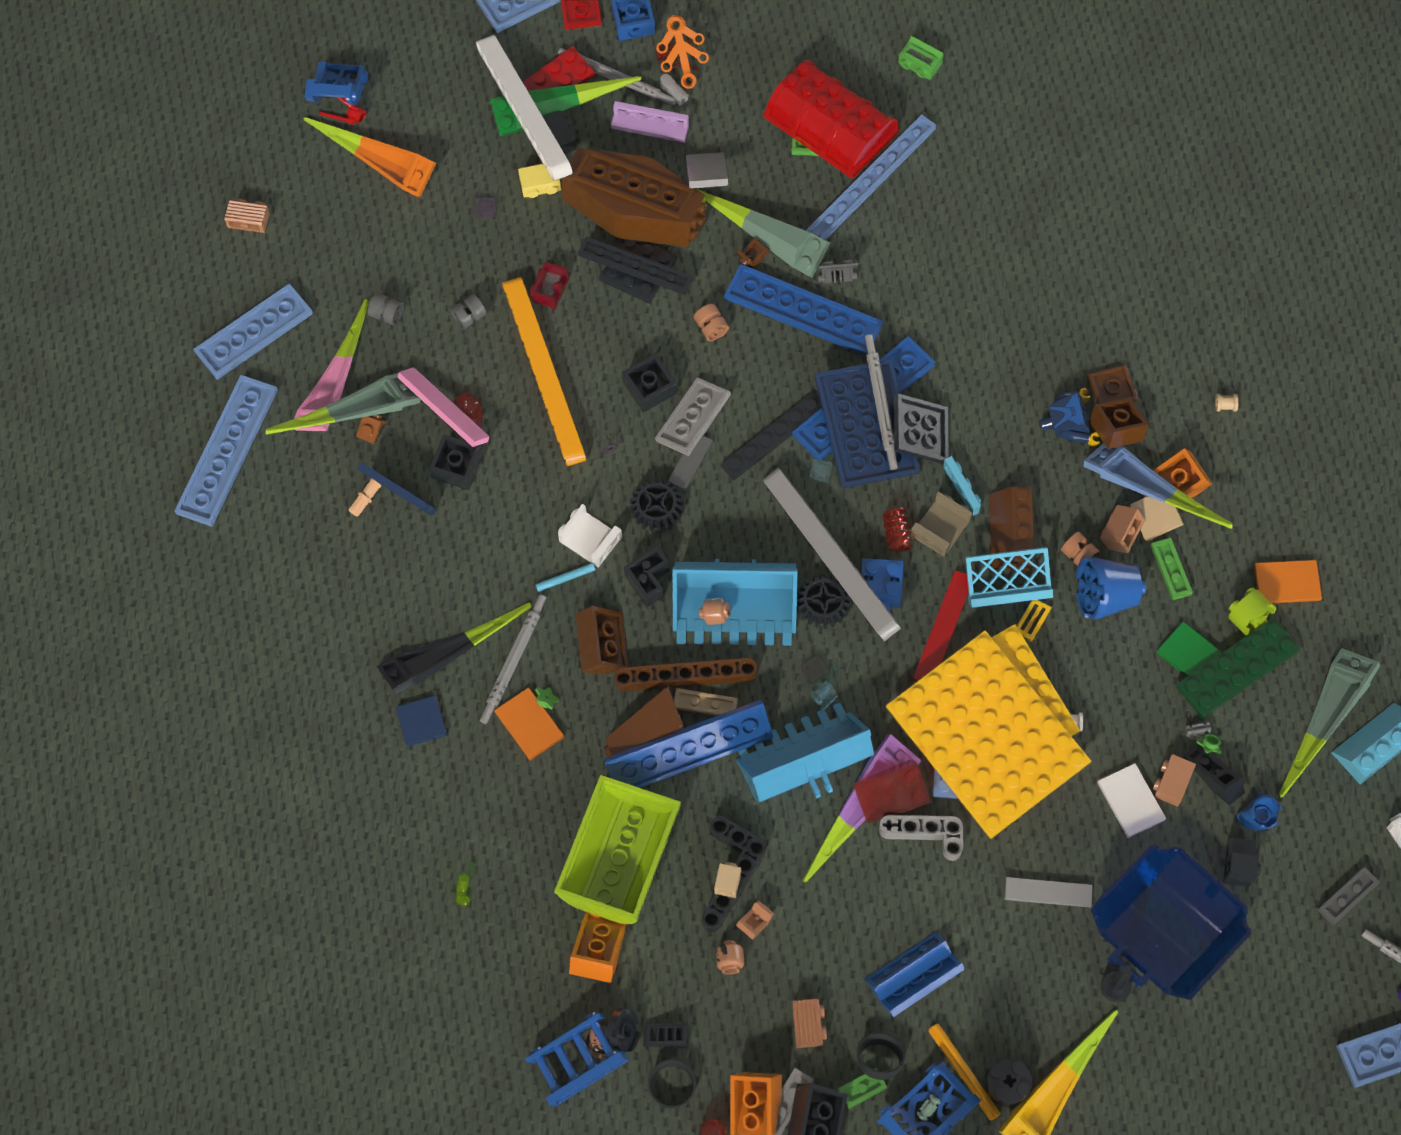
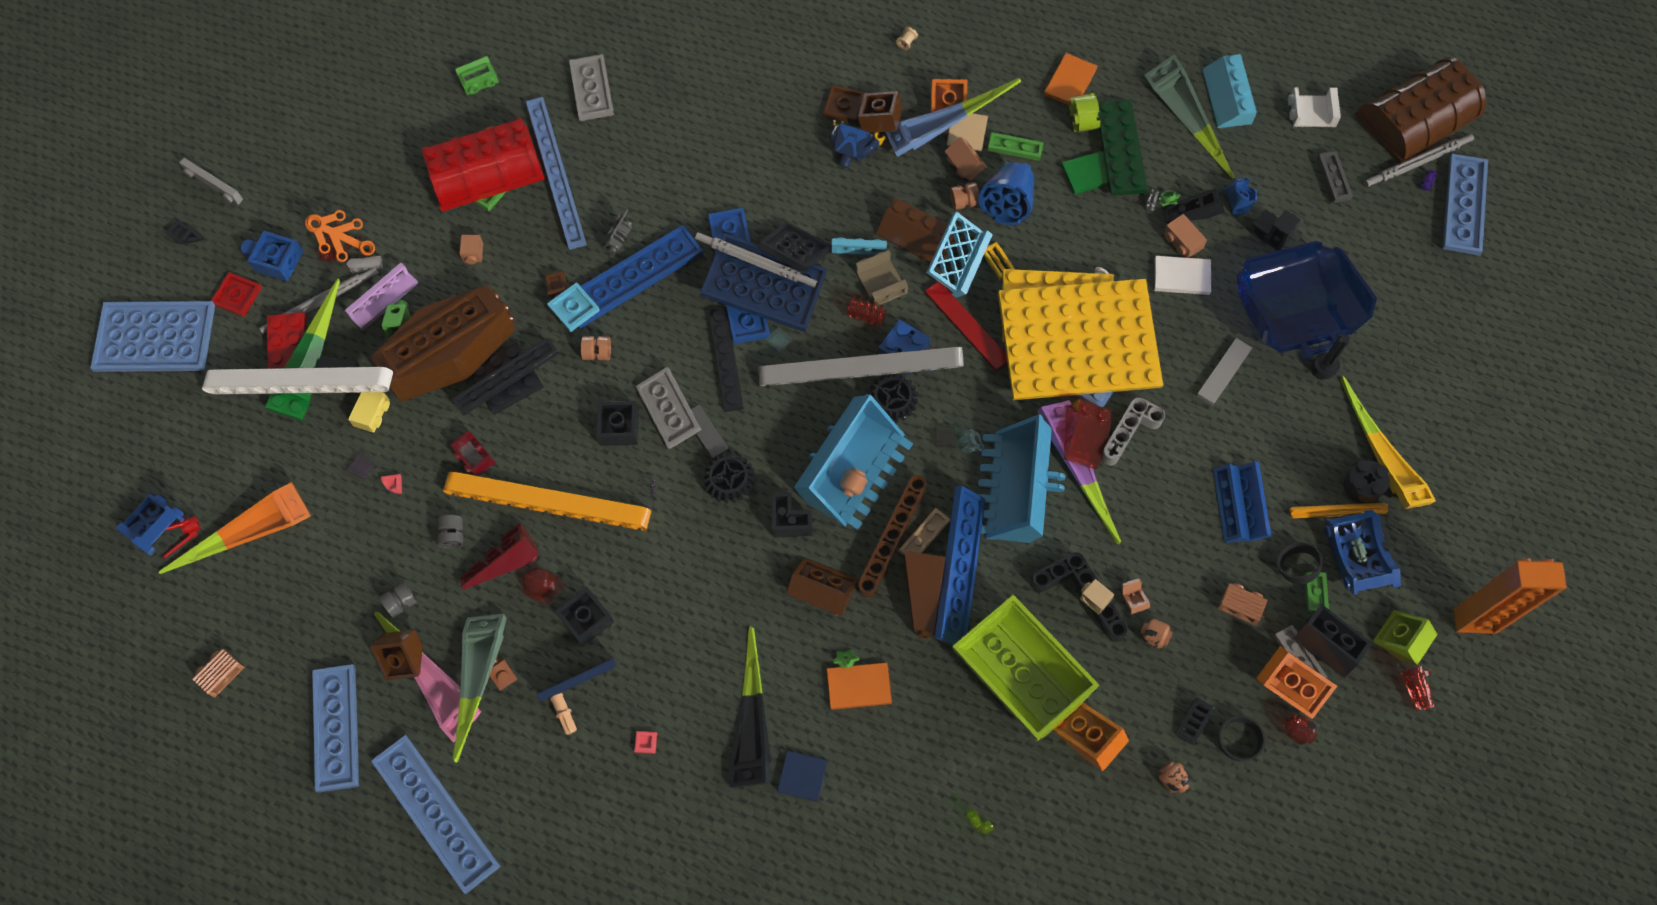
camera: 60 degrees left, 0 degrees up
bright pink tile [397,367,489,447] -> none
light grey axle [479,595,547,724] -> none
blue fence [525,1012,629,1106] -> none
medium azure bar [535,563,595,592] -> none
white panel [558,504,622,568] -> none
black plate [604,1009,640,1053] -> none
light grey tile [686,152,728,188] -> none
sand green plate [697,189,830,278] -> none
none -> reddish brown slope [370,629,423,680]
none -> coral tile [381,474,402,494]
none -> bright green torso [382,300,411,339]
none -> nougat brick [460,235,483,264]
none -> dark red wedge [460,522,539,589]
none -> medium azure plate [547,283,600,332]
none -> light grey plate [569,54,614,121]
none -> coral tile [634,731,657,754]

